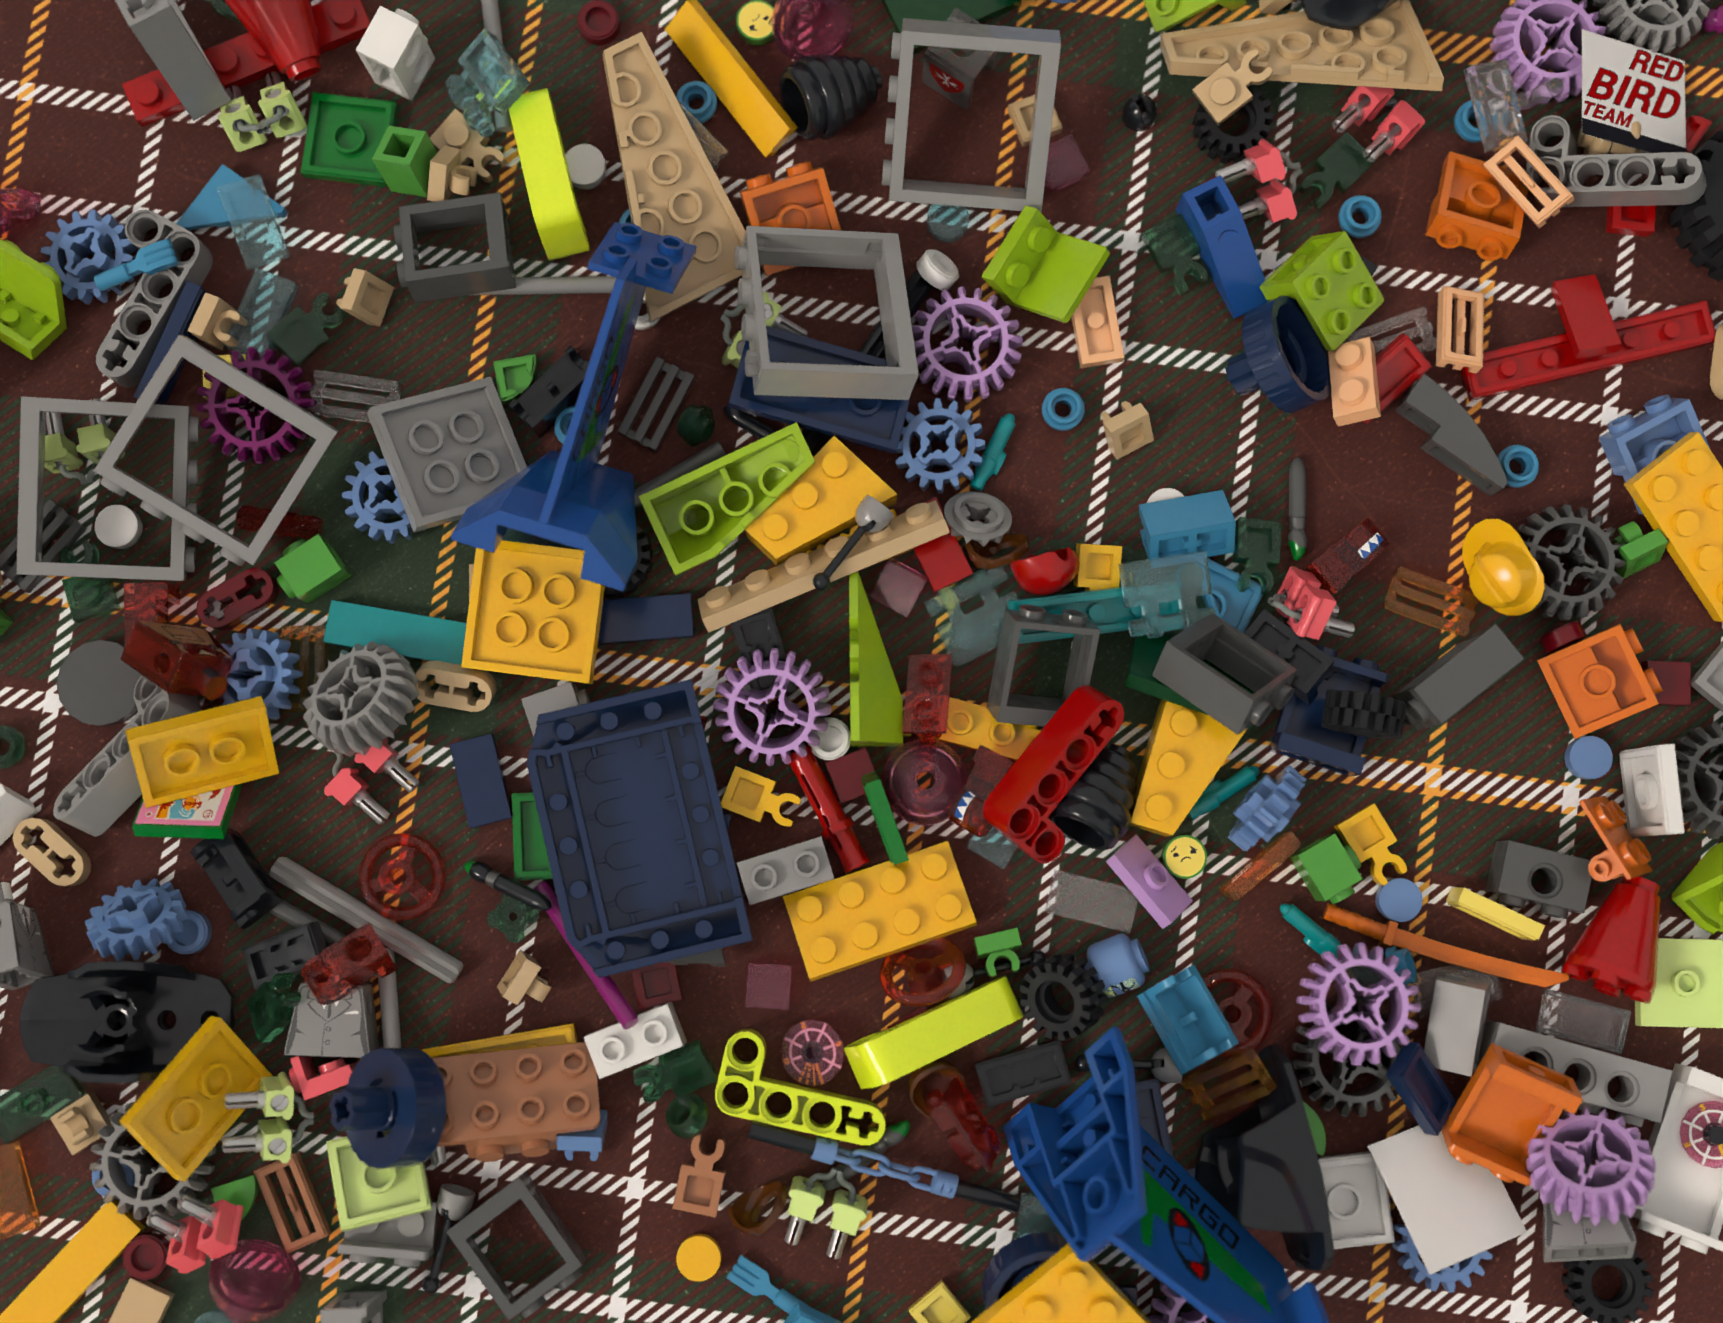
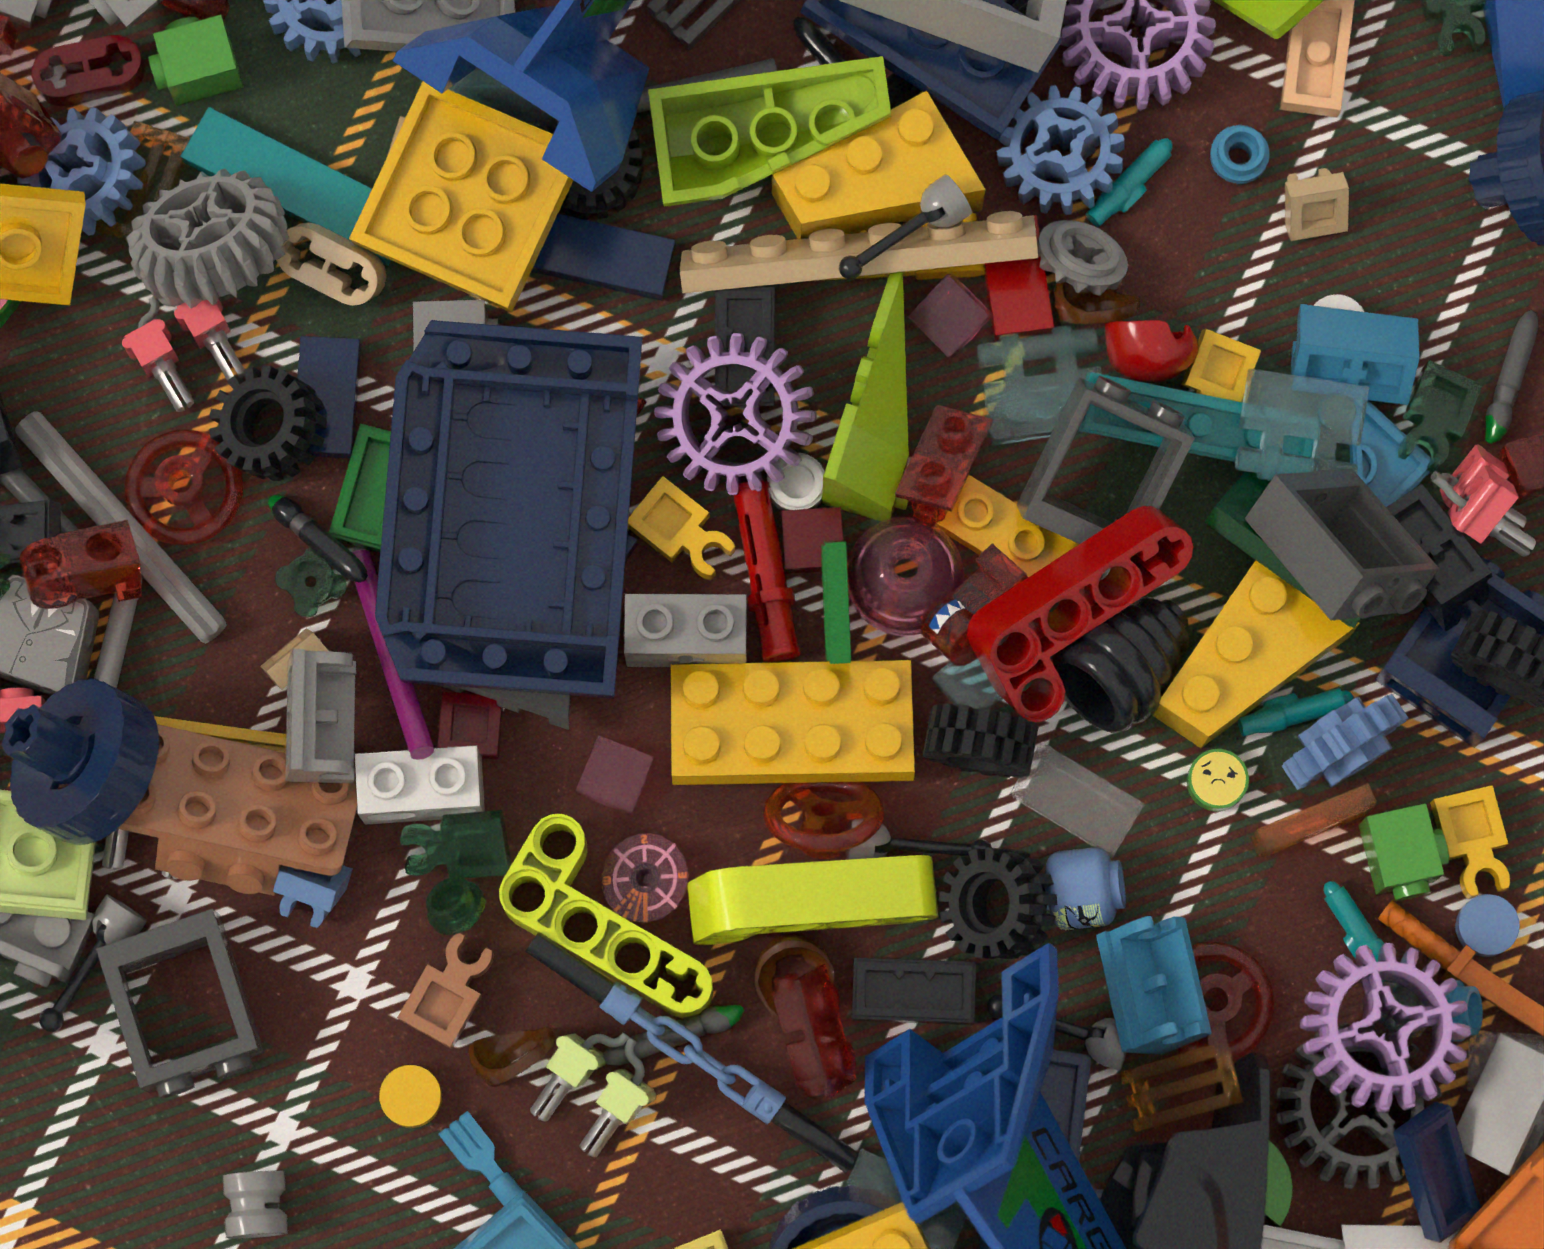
camera: 20 degrees right, 5 degrees down
clear green plate [677,404,715,447] -> none
bright green tile [973,928,1022,978] -> none
lavender plate [1106,834,1193,929] -> none
none -> black tyre [209,365,327,481]
none -> light grey hinge [285,649,356,784]
none -> black tyre [923,704,1039,778]

